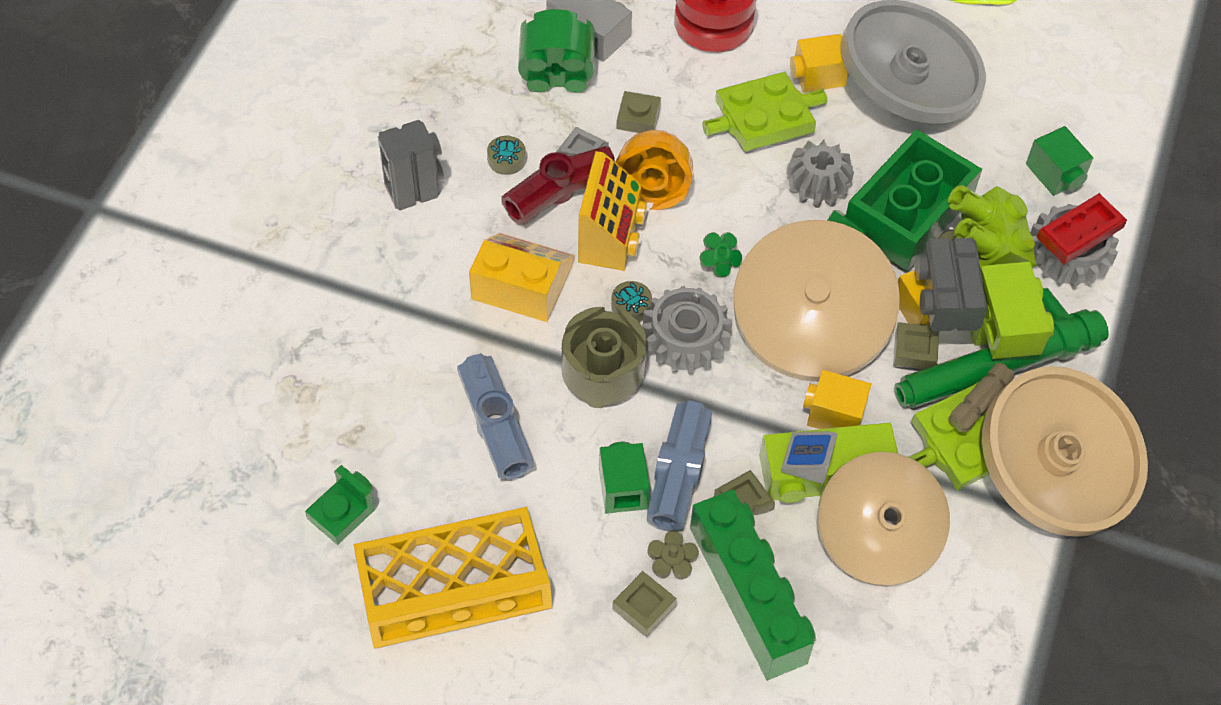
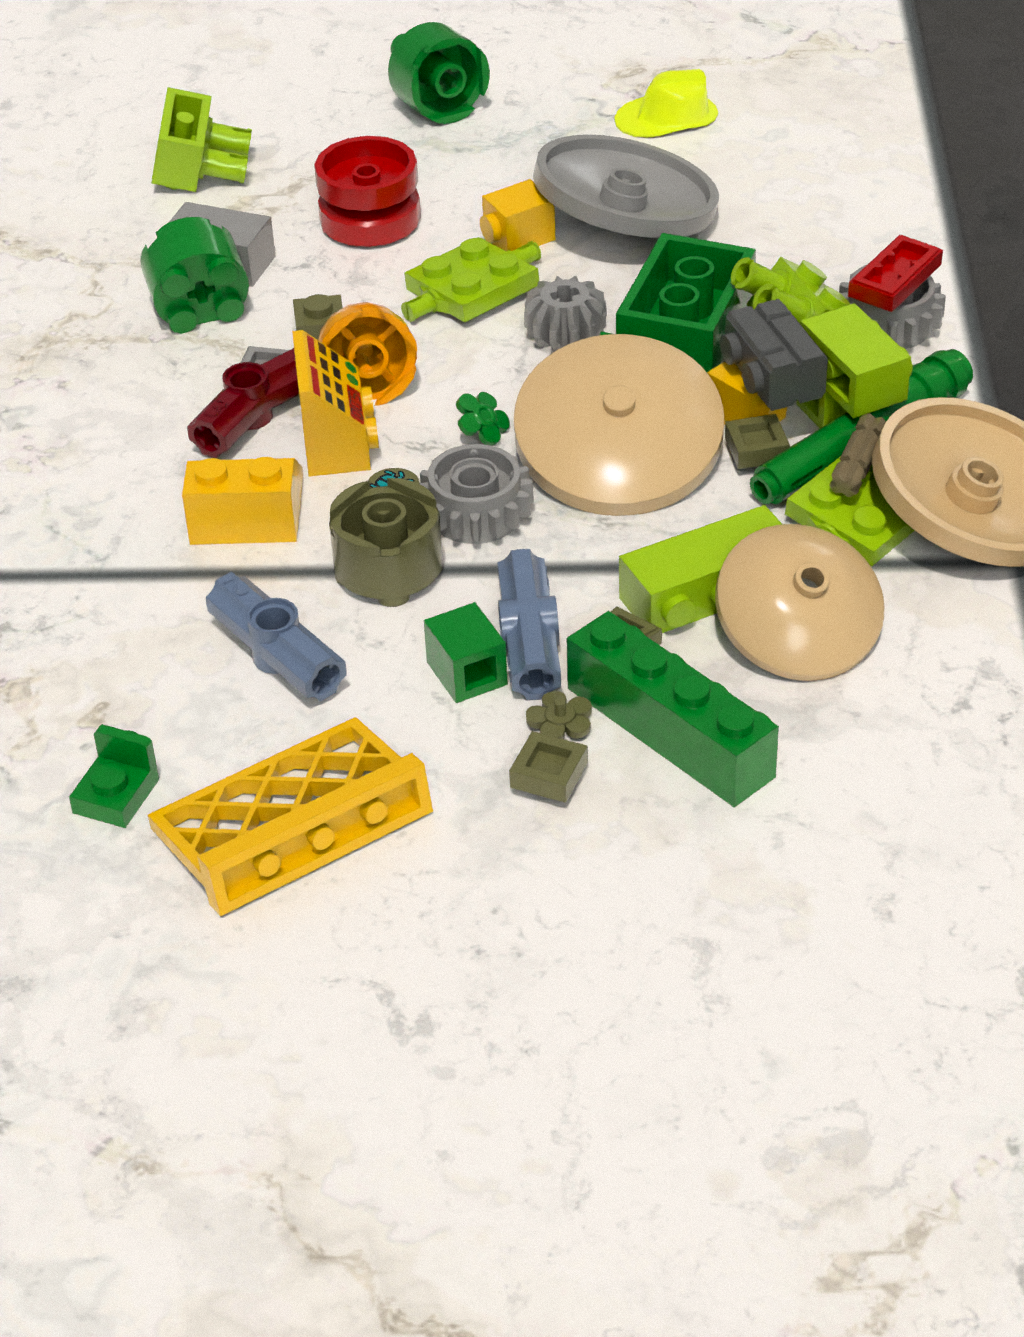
camera: 15 degrees left, 15 degrees down
dark grey brick [378,120,444,211] -> none
tile [487,136,526,174] -> none
slope [781,431,838,484] -> none
yellow brick [803,369,872,429] -> none
green brick [1026,126,1094,196] -> none

